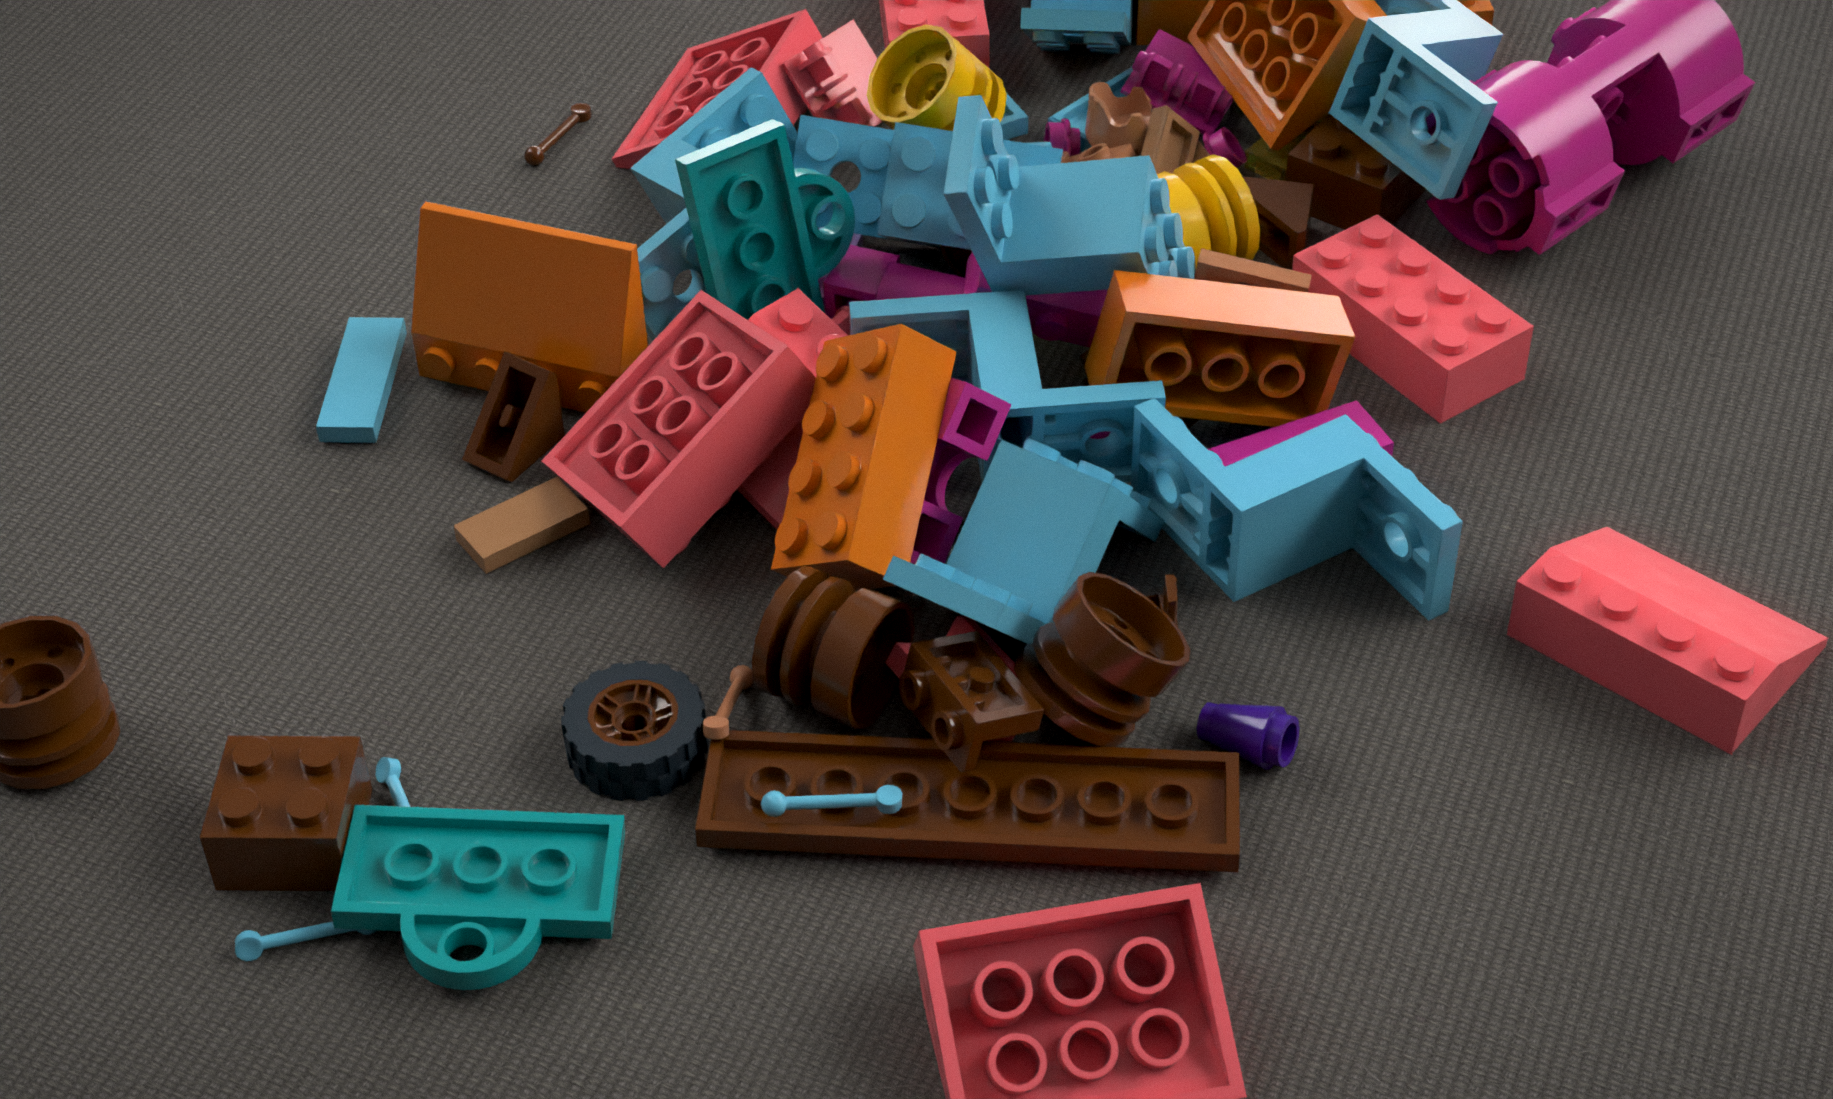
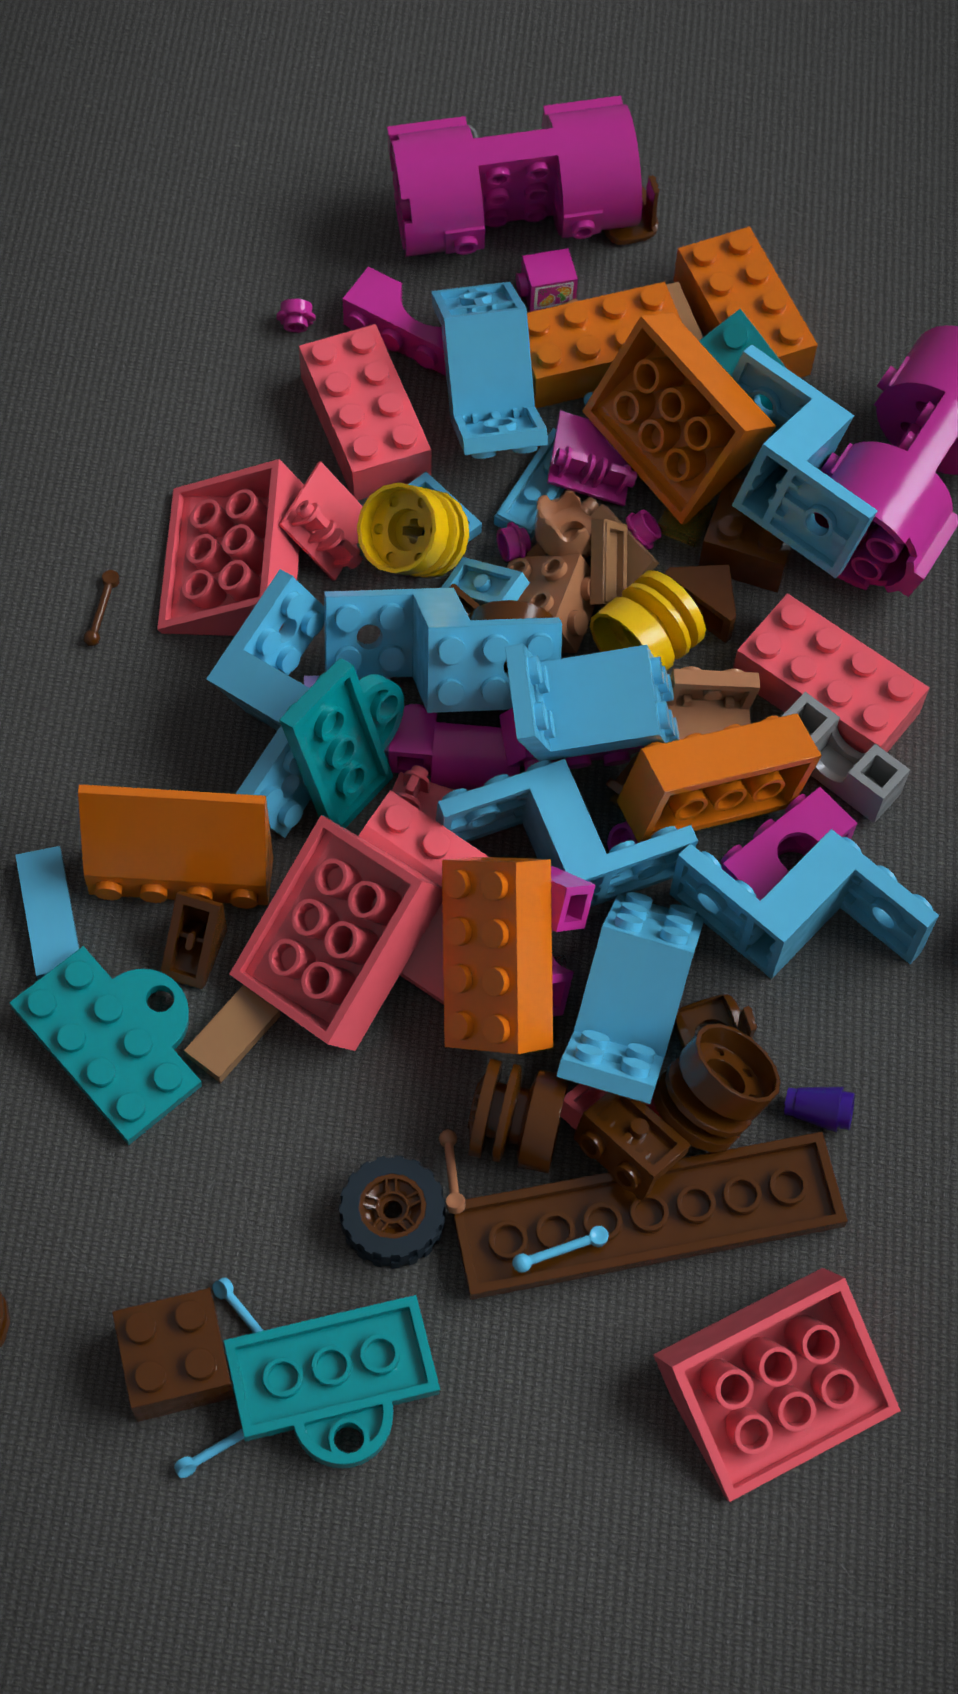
camera: 20 degrees left, 20 degrees up
none -> teal plate [9,946,202,1146]
none -> light grey arch [781,692,910,823]

